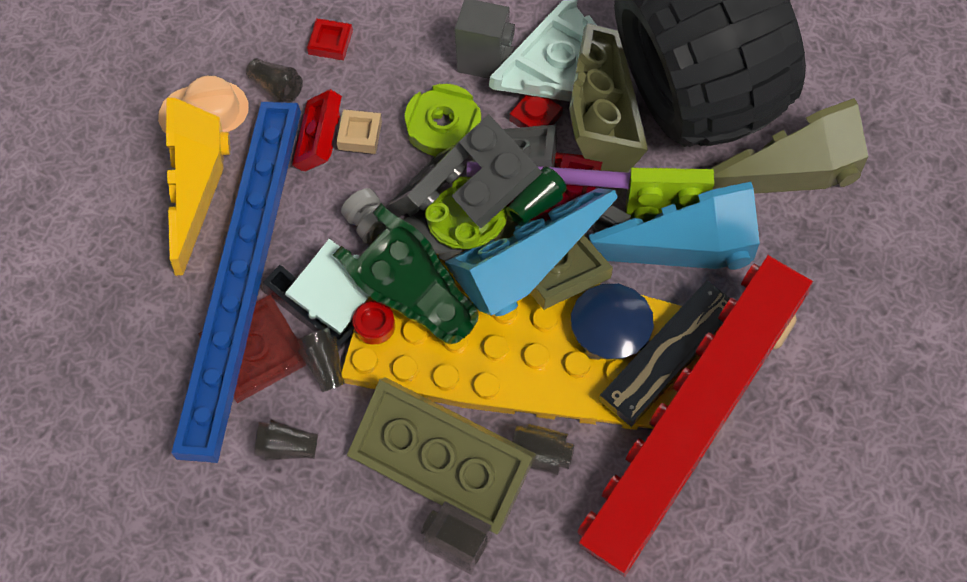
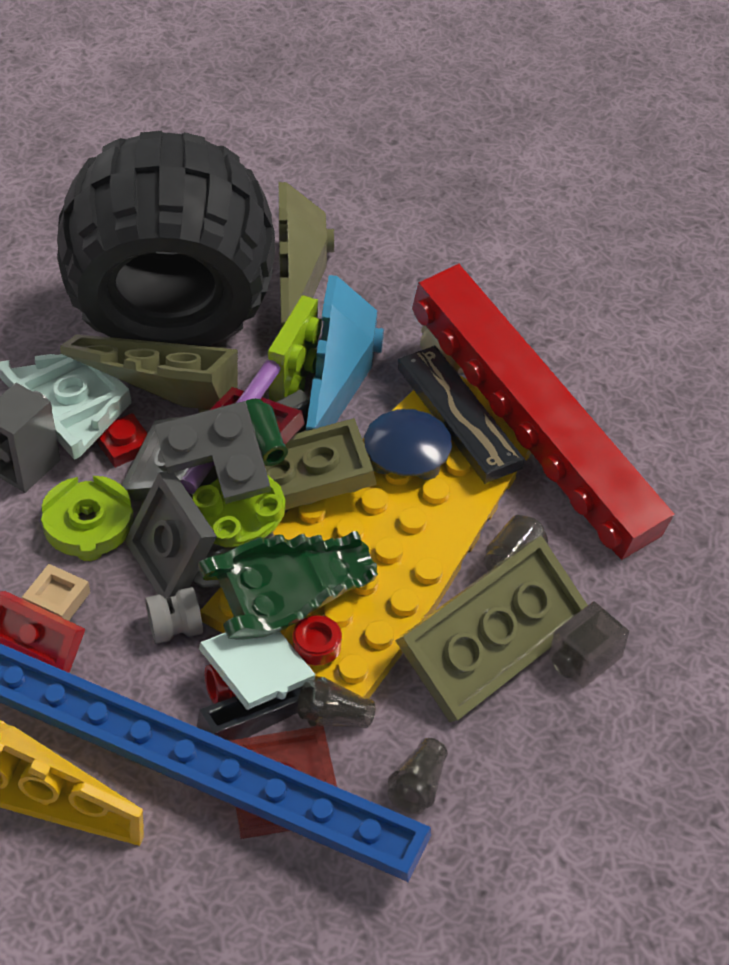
camera: 75 degrees left, 15 degrees down
dark azure wedge [445,188,618,316] -> none

